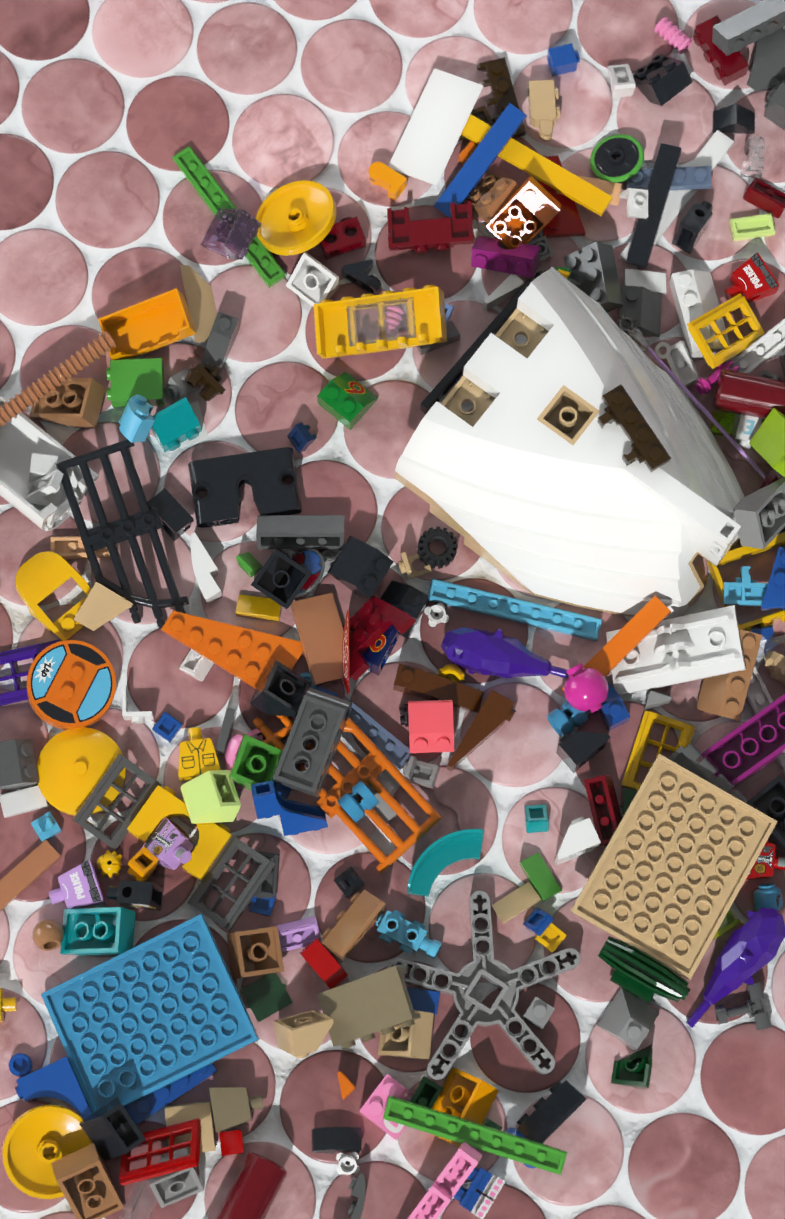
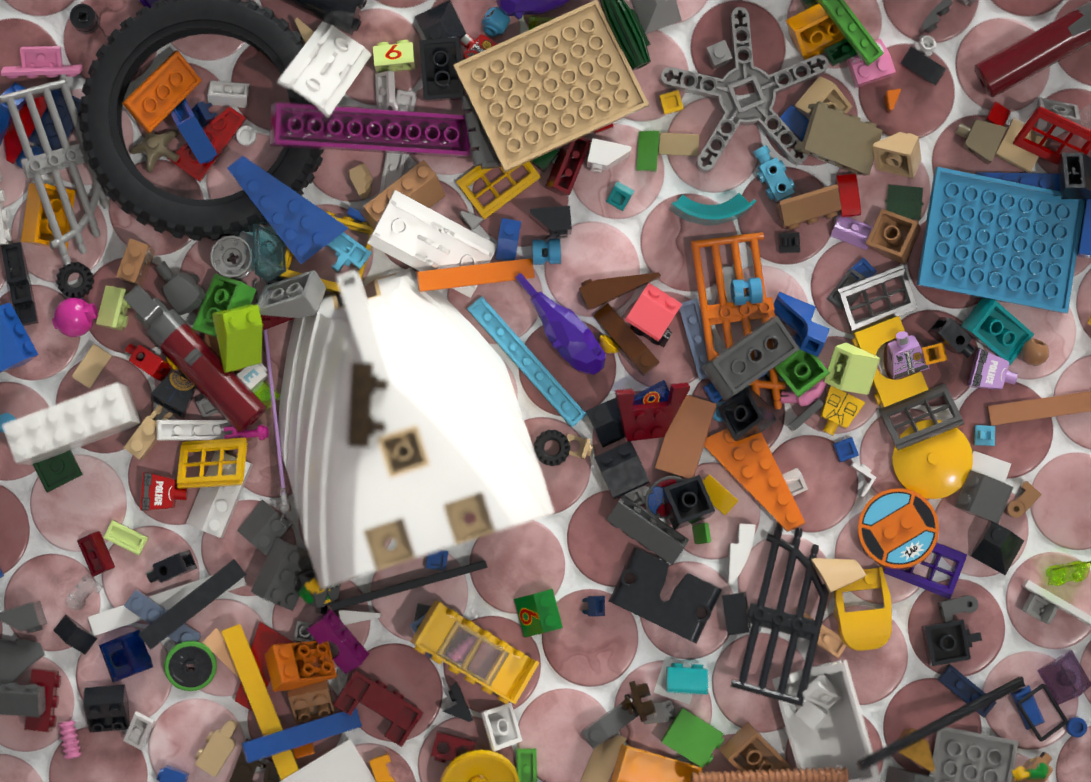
camera: 150 degrees left, 10 degrees up
yellow animal [96,850,122,878] -> none
medium azure brick [118,394,155,443] -> none
red sticker [343,609,350,695] -> none
light grey bracket [403,755,440,789] -> none
white plate [424,603,449,627] -> none
blue tile [523,907,554,936] -> none
dark pink brick [564,663,609,713] -> none
white bracket [619,188,648,219] -> none
white slope [623,269,666,294] -> none
white hinge [655,341,700,387] -> none
none -> clear blue slope [99,629,153,683]

